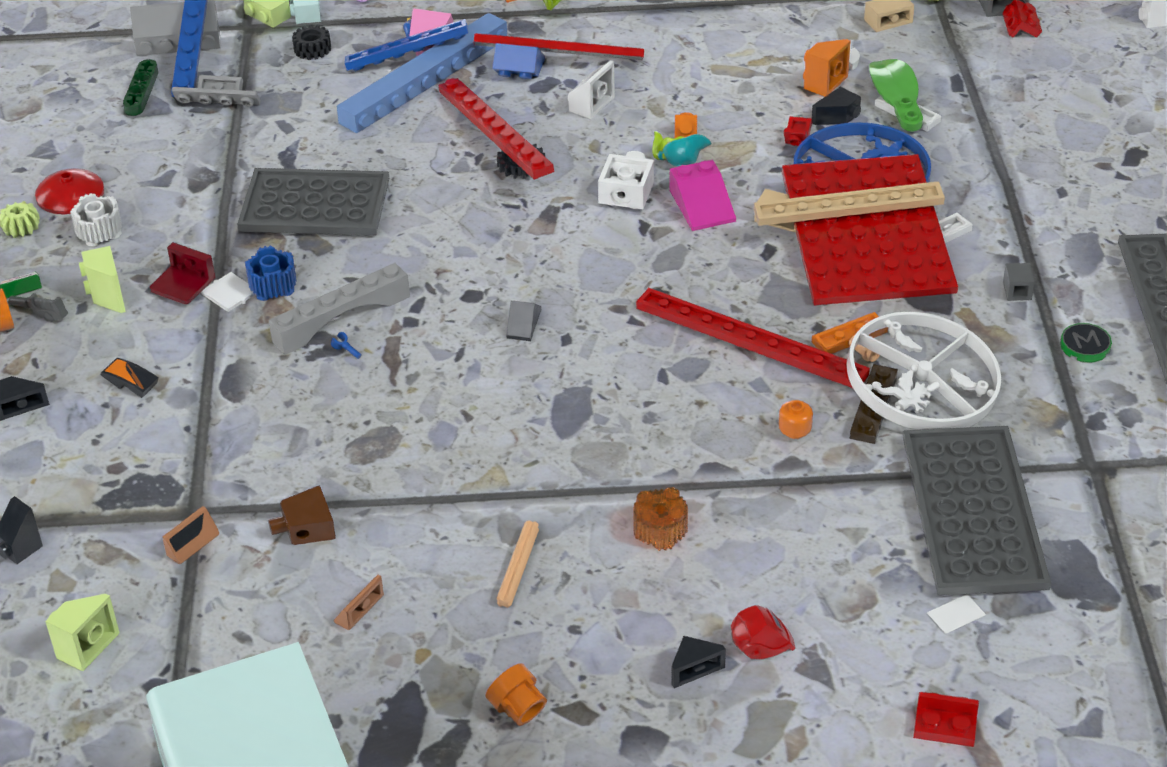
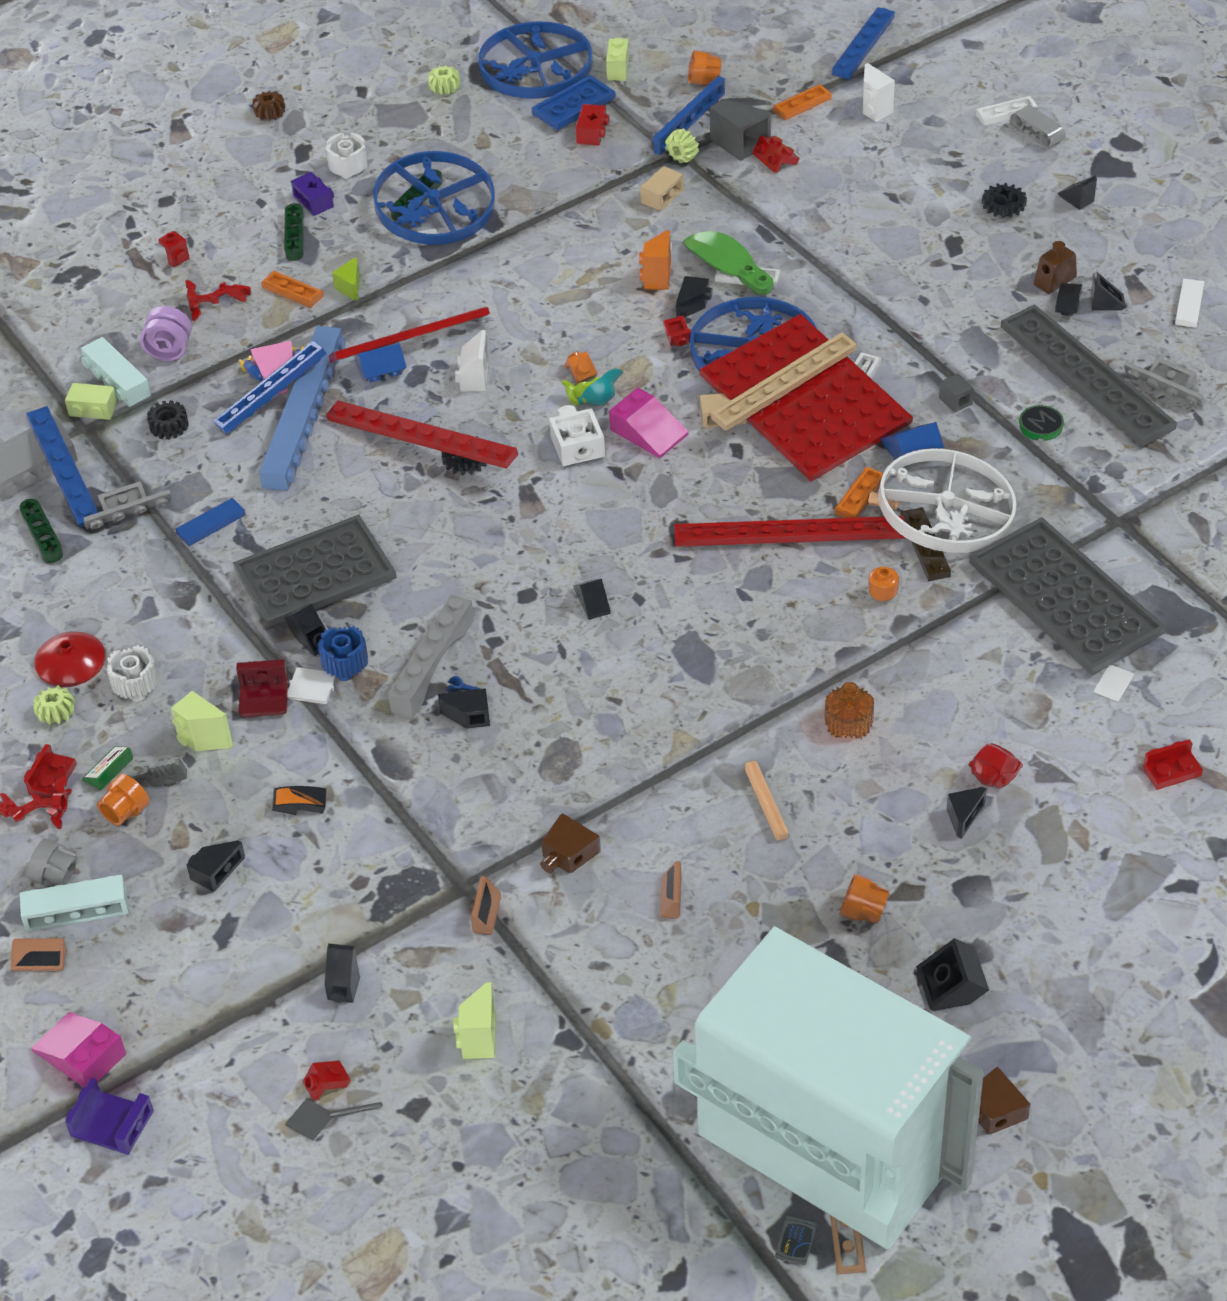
camera: 30 degrees left, 5 degrees up
none -> blue tile [176,498,246,546]
none -> black slope [284,604,326,656]
none -> black slope [438,688,490,729]
none -> blue slope [881,422,944,460]

